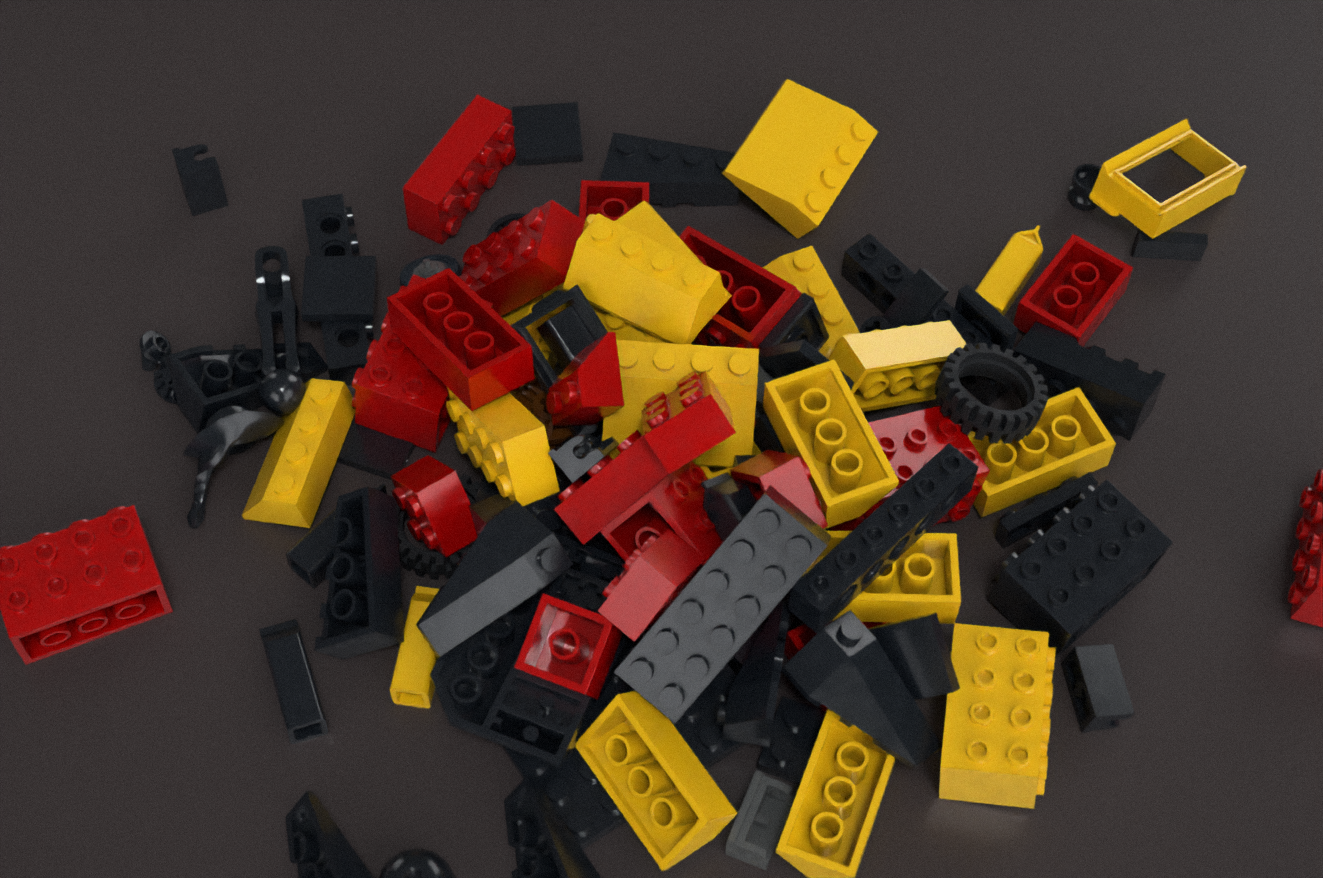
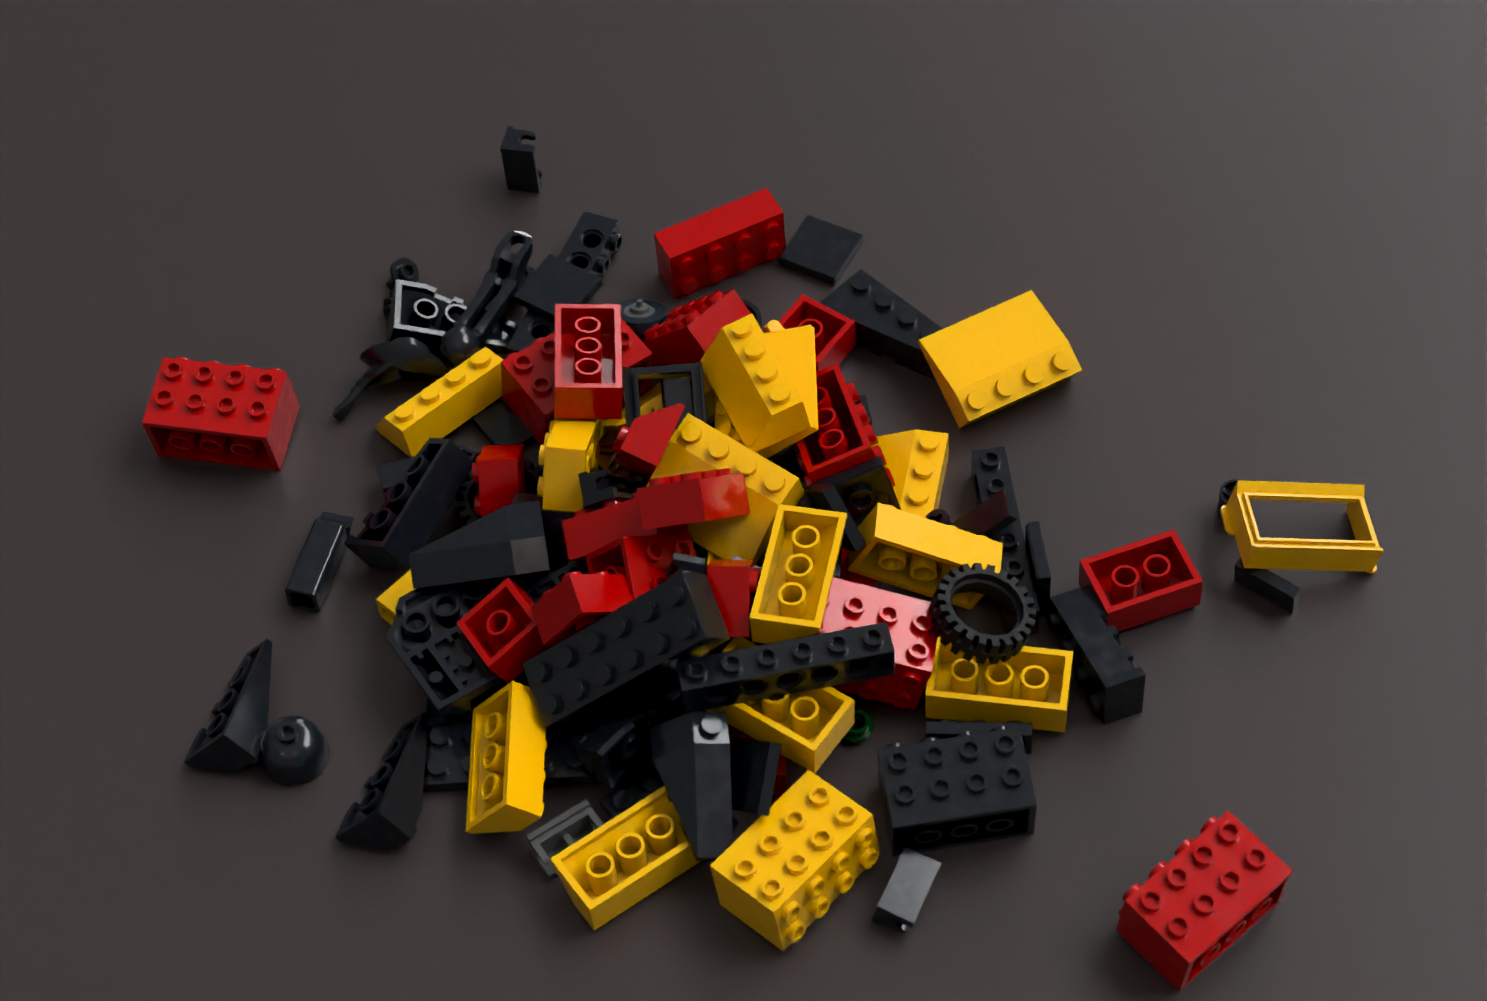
camera: 40 degrees right, 5 degrees down
yellow piece [975,225,1043,316] -> none

